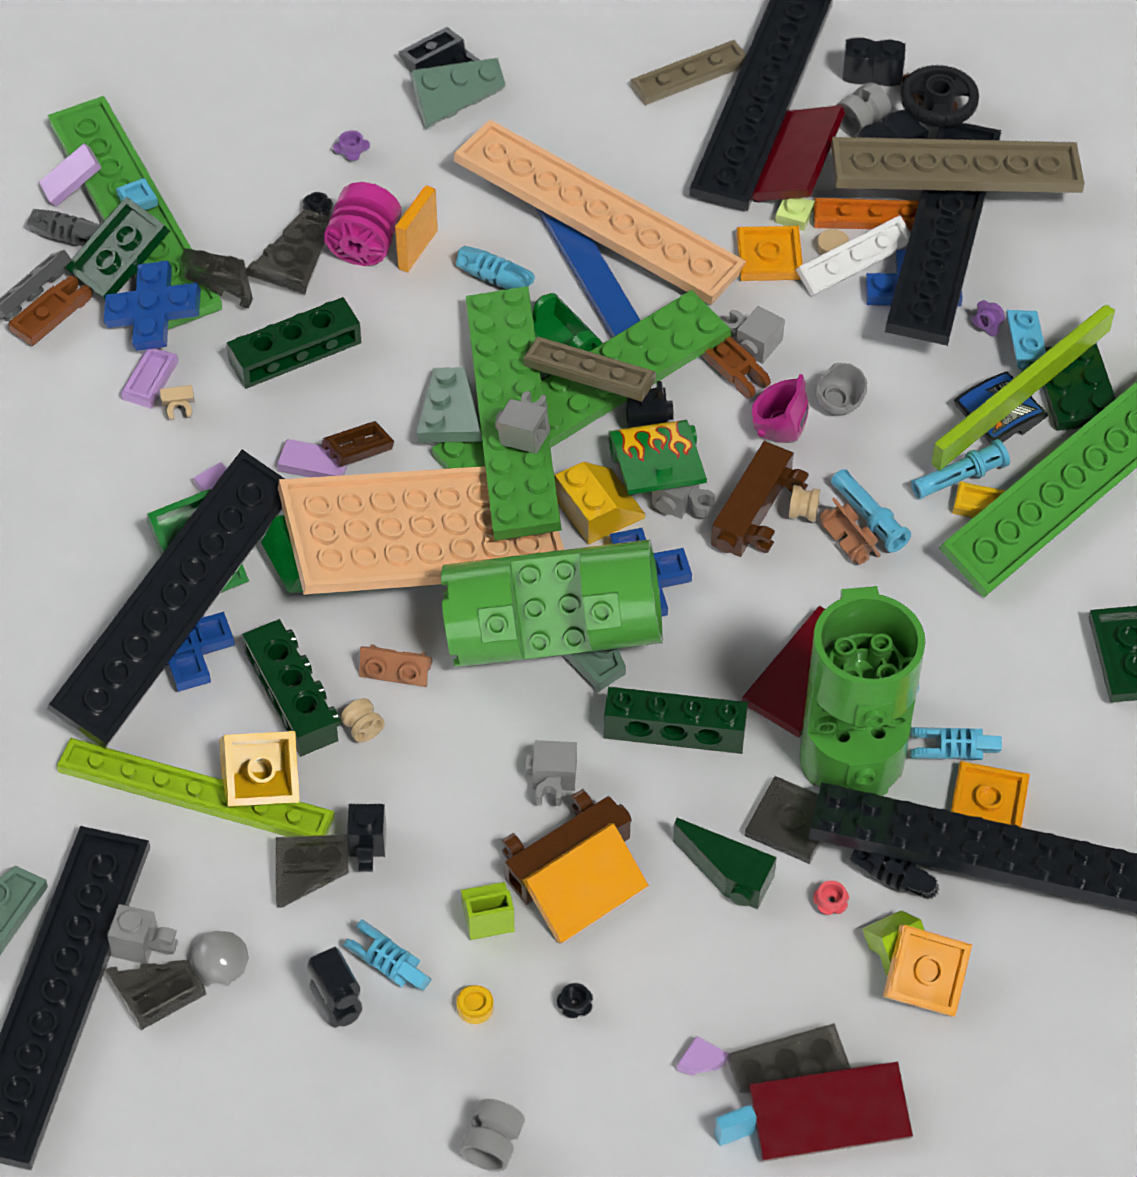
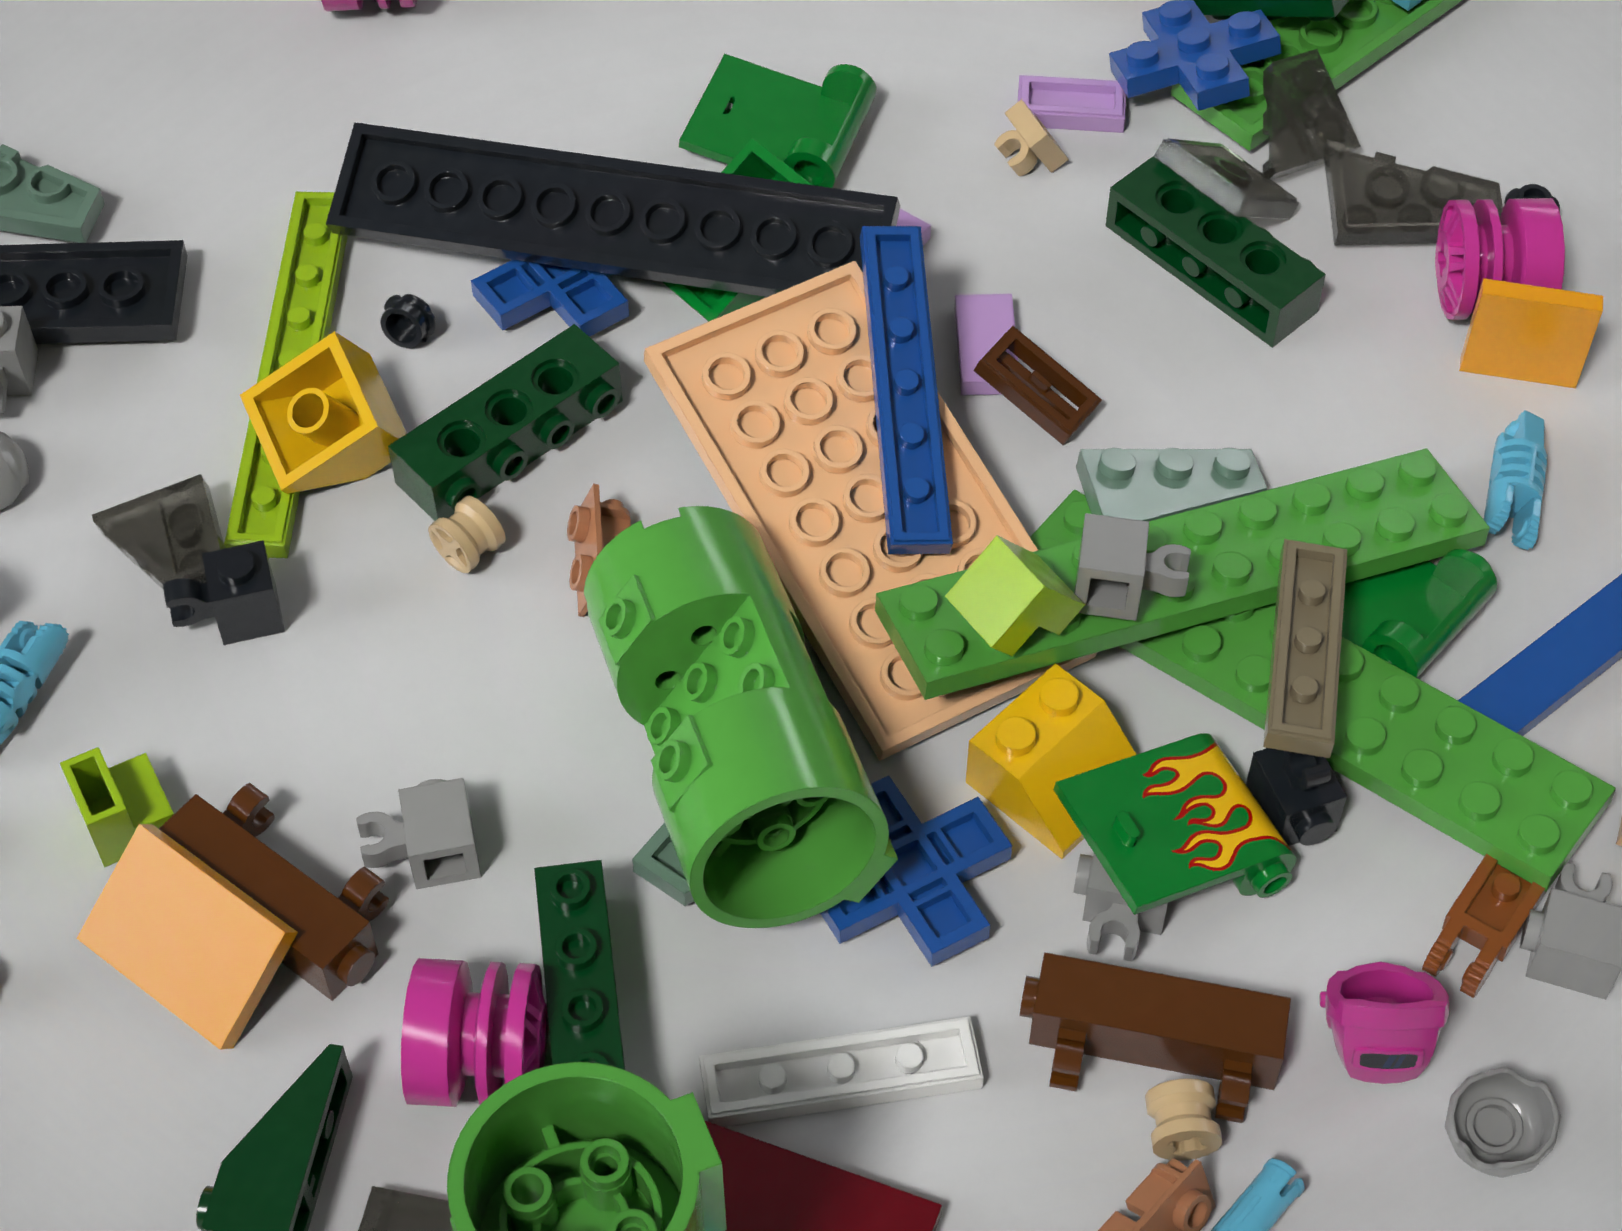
camera: 75 degrees right, 0 degrees up
none -> black plate [380,294,436,348]
none -> dark pink wheel [401,958,548,1107]
none -> green door [678,53,877,188]
none -> white tile [699,1016,984,1127]
none -> blue tile [860,226,953,554]
none -> lime piece [945,535,1085,657]
none -> clear smoke tile [1154,138,1299,219]

